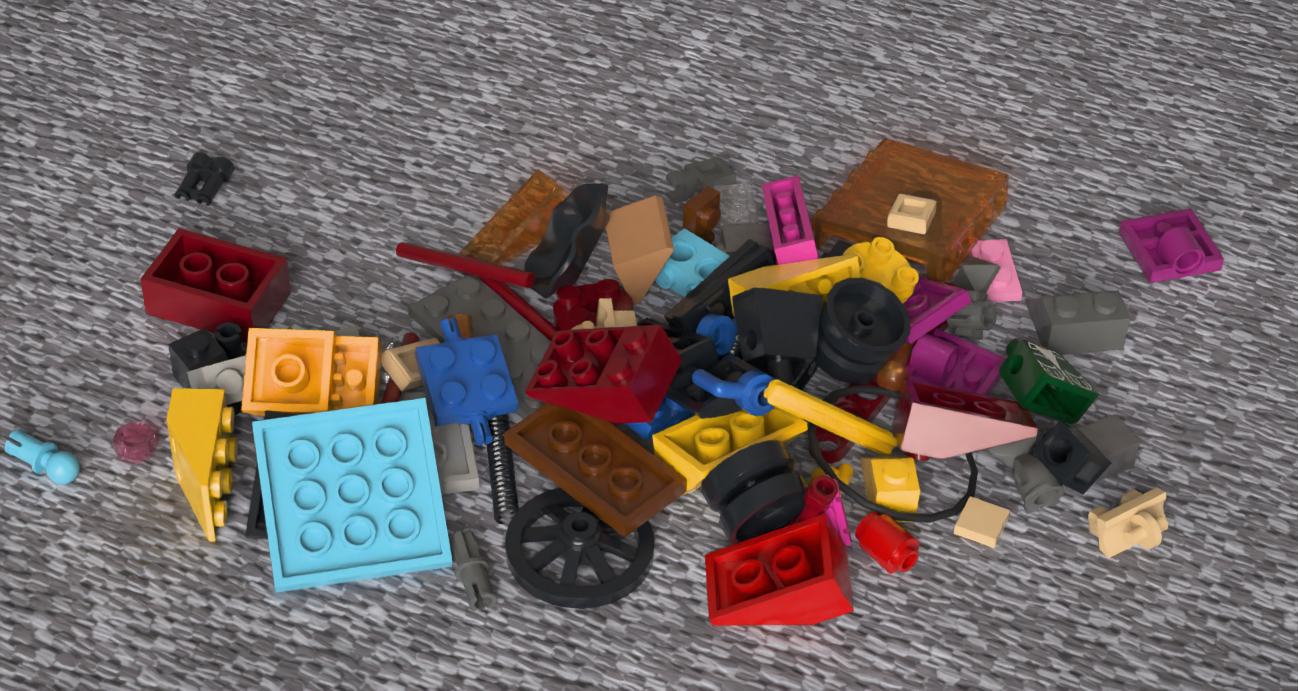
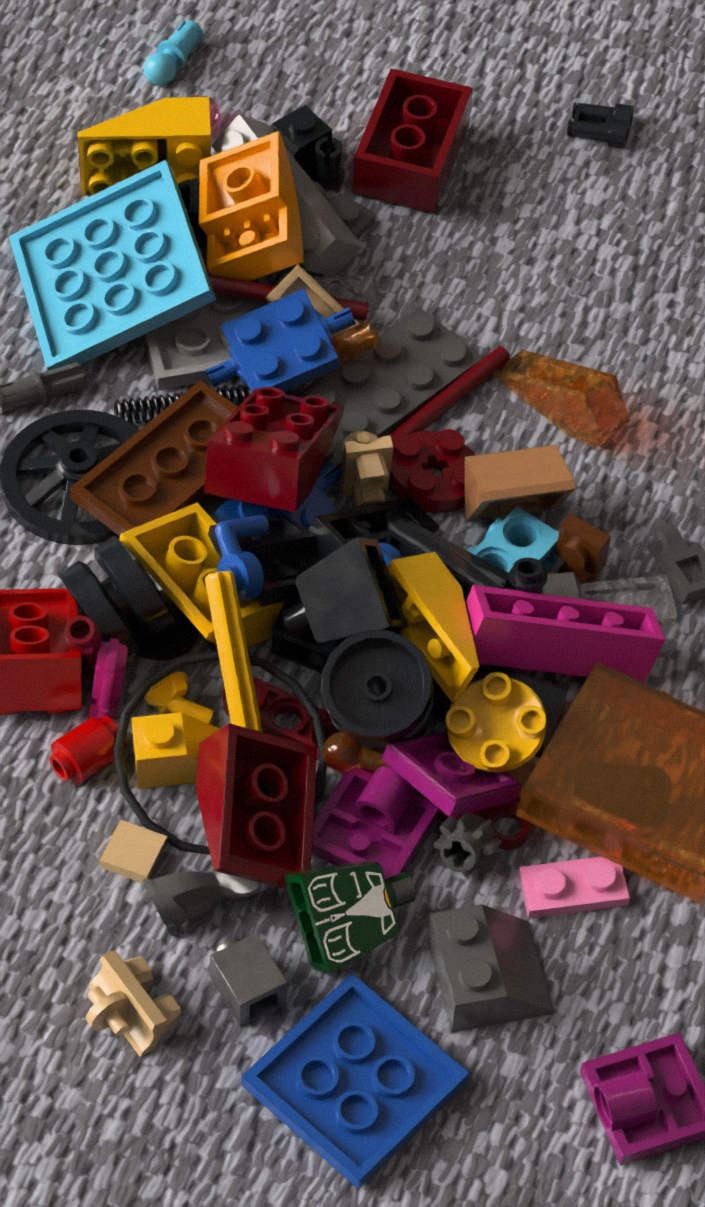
camera: 85 degrees right, 10 degrees up
dark red bar [396,242,535,288] -> none
black piece [524,183,609,299] -> none
tan tile [887,194,937,234] -> none
dark grey slope [953,256,1001,293] -> none
black brick [1032,420,1111,495] -> none
none -> blue plate [241,973,469,1190]
none -> black pin [508,558,548,594]

